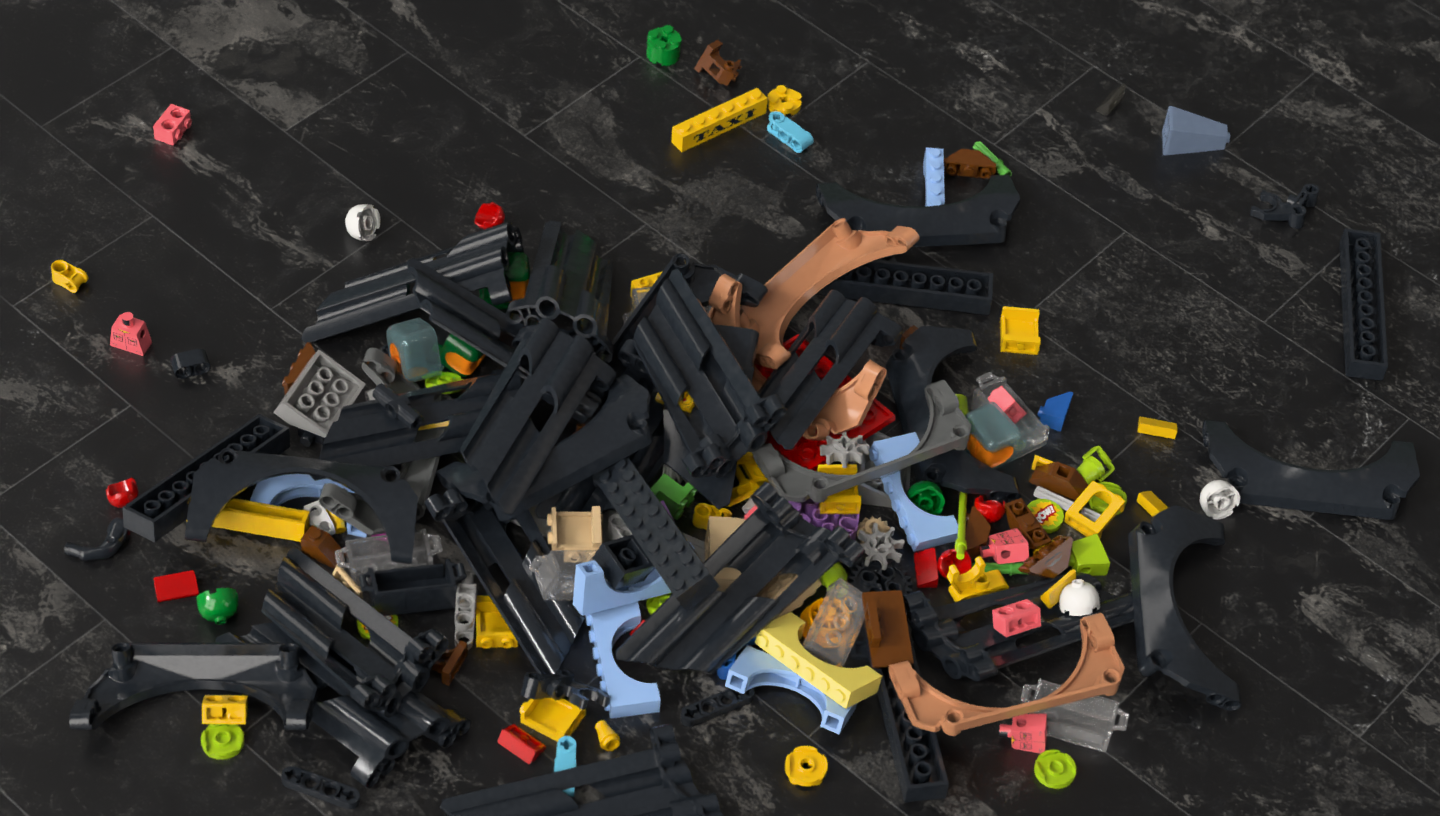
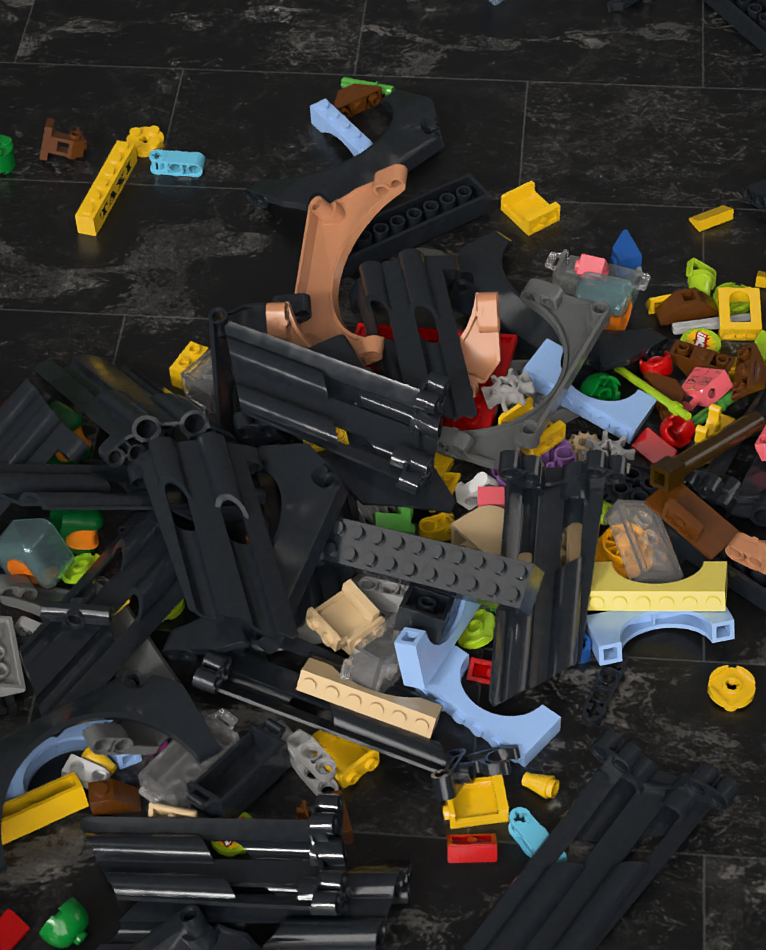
camera: 30 degrees left, 0 degrees up
none -> tan arch [296,658,443,738]
none -> dark brown brick [650,411,765,492]

